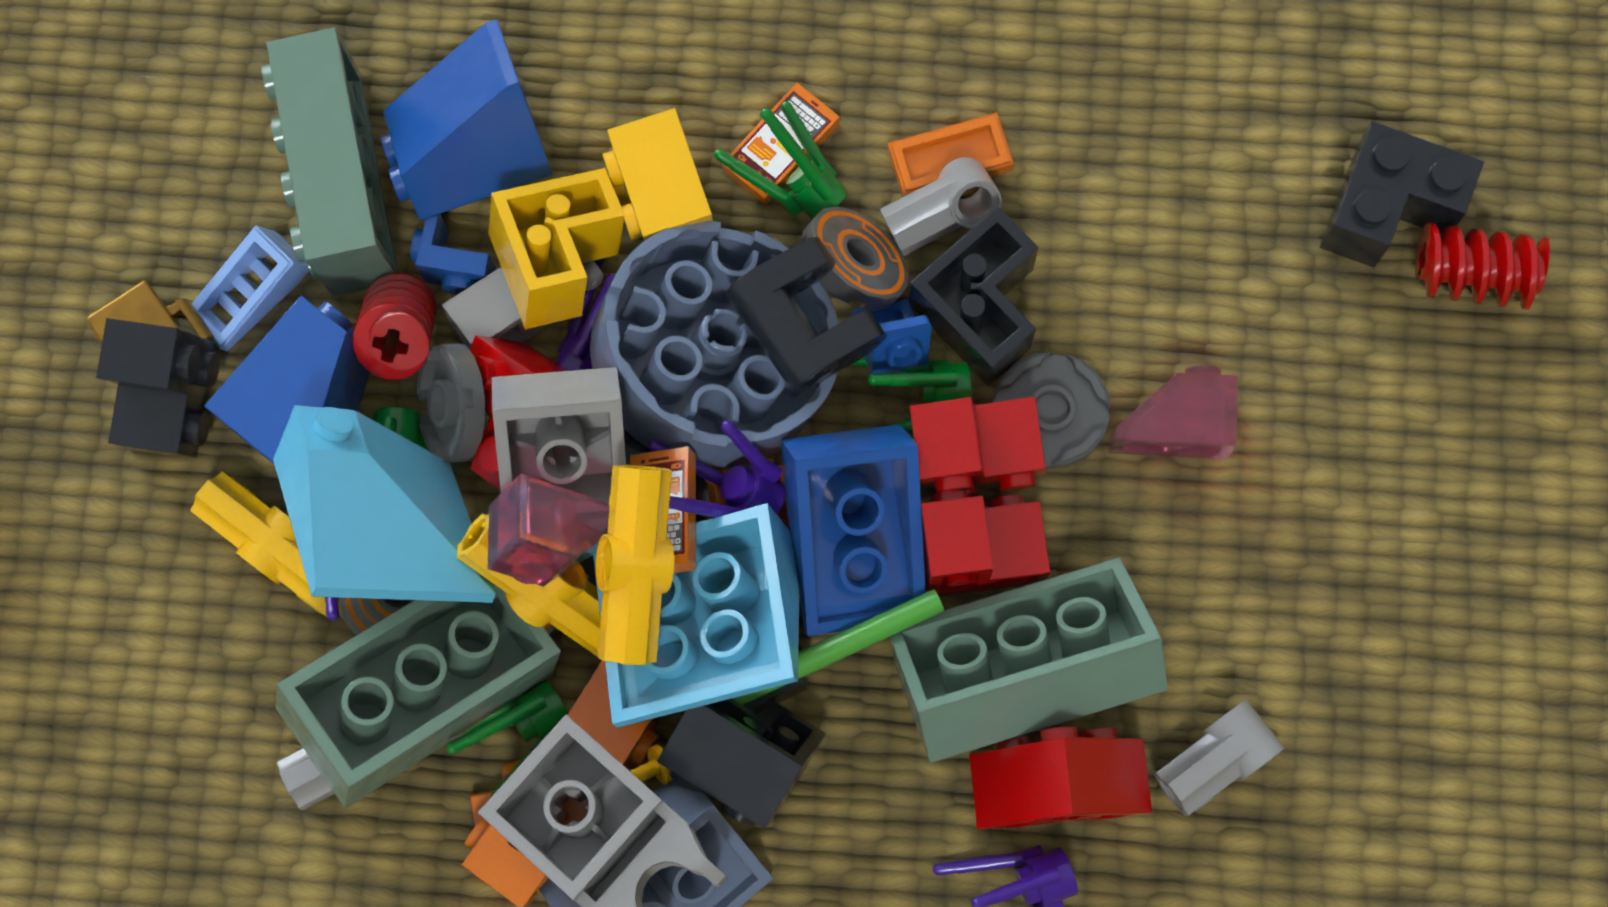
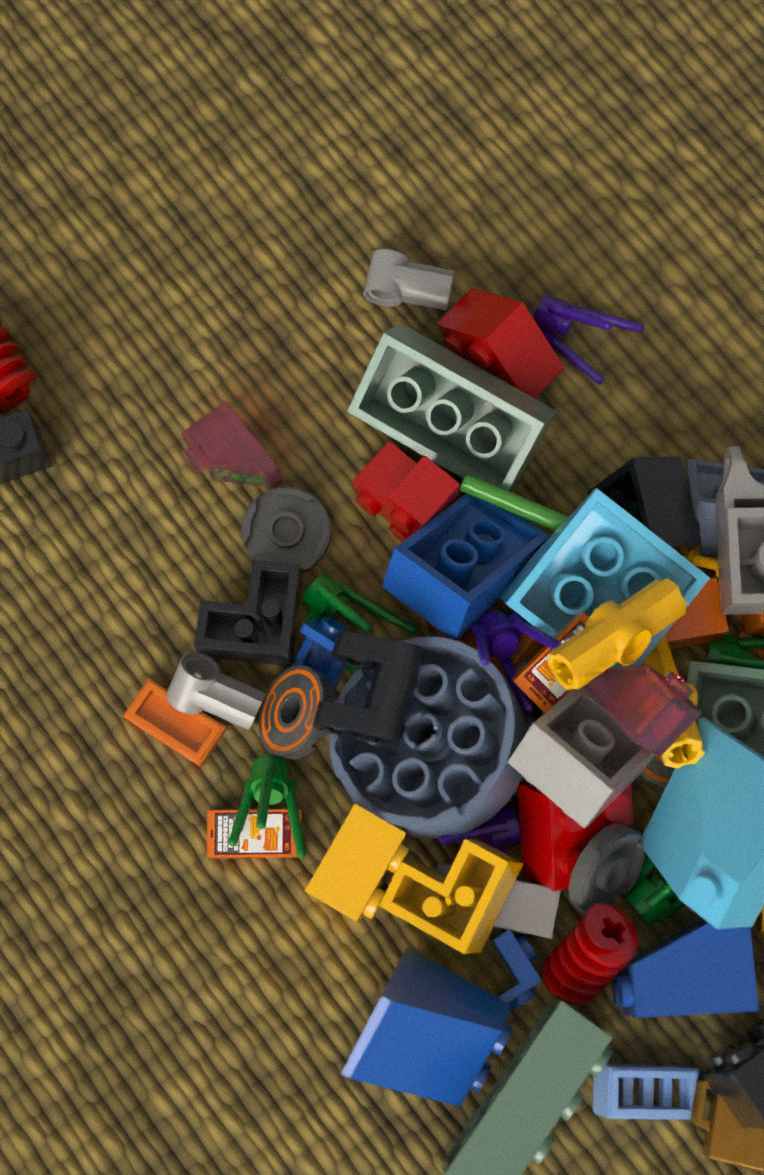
camera: 135 degrees left, 0 degrees up
red brick [910,396,1047,496] -> none

